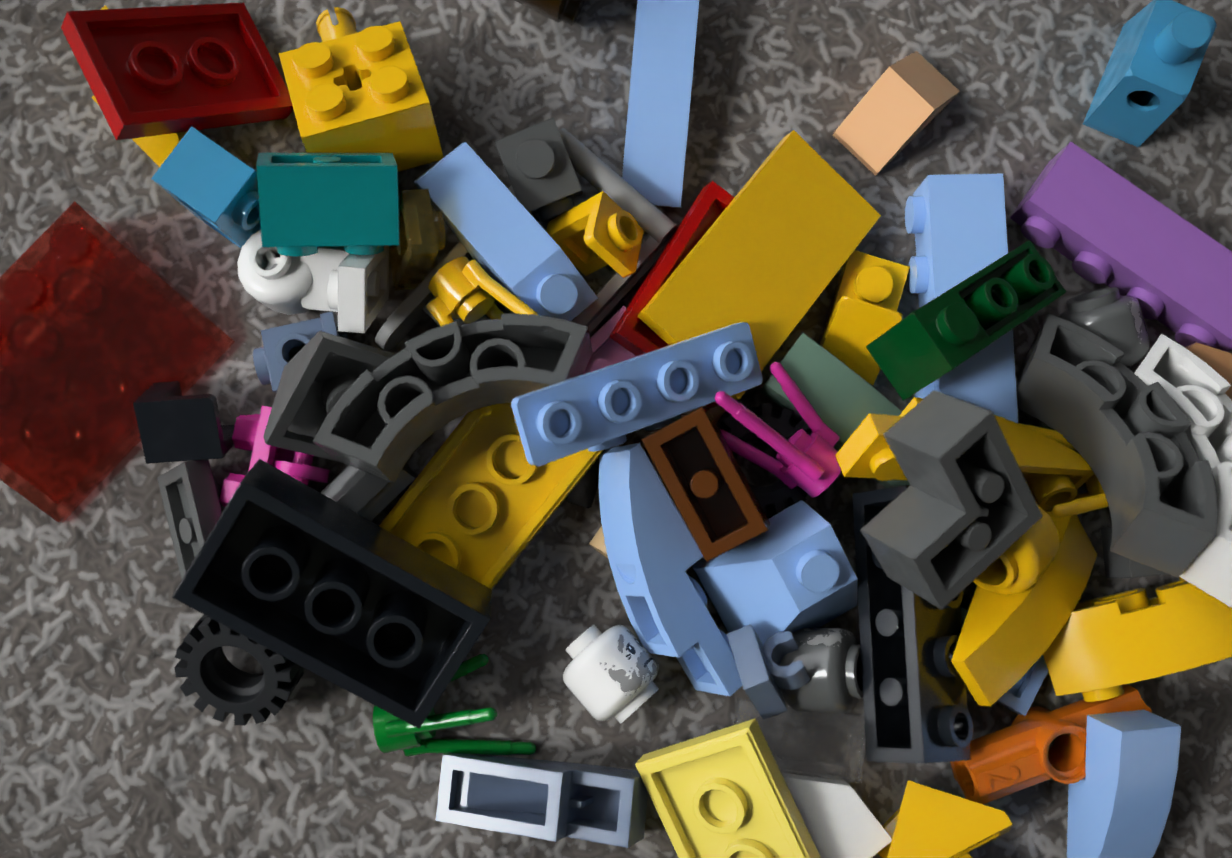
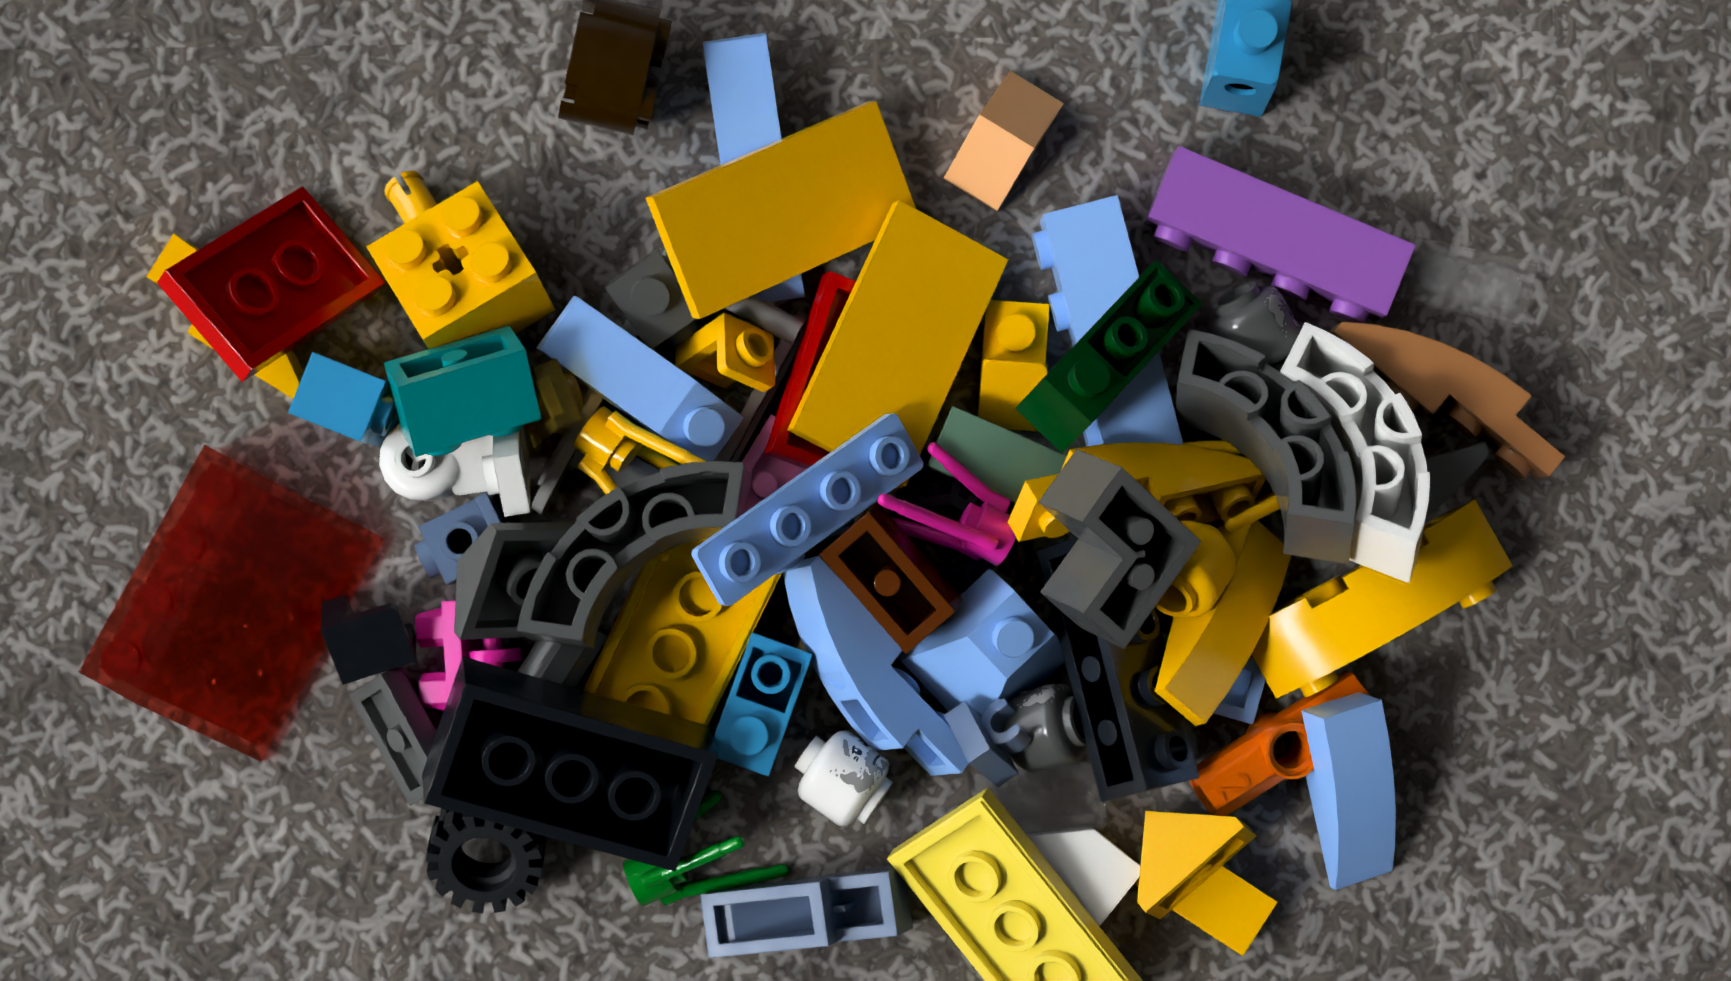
camera: 15 degrees left, 5 degrees up
none -> yellow tile [645,101,916,319]
none -> dark azure slope [713,632,813,777]

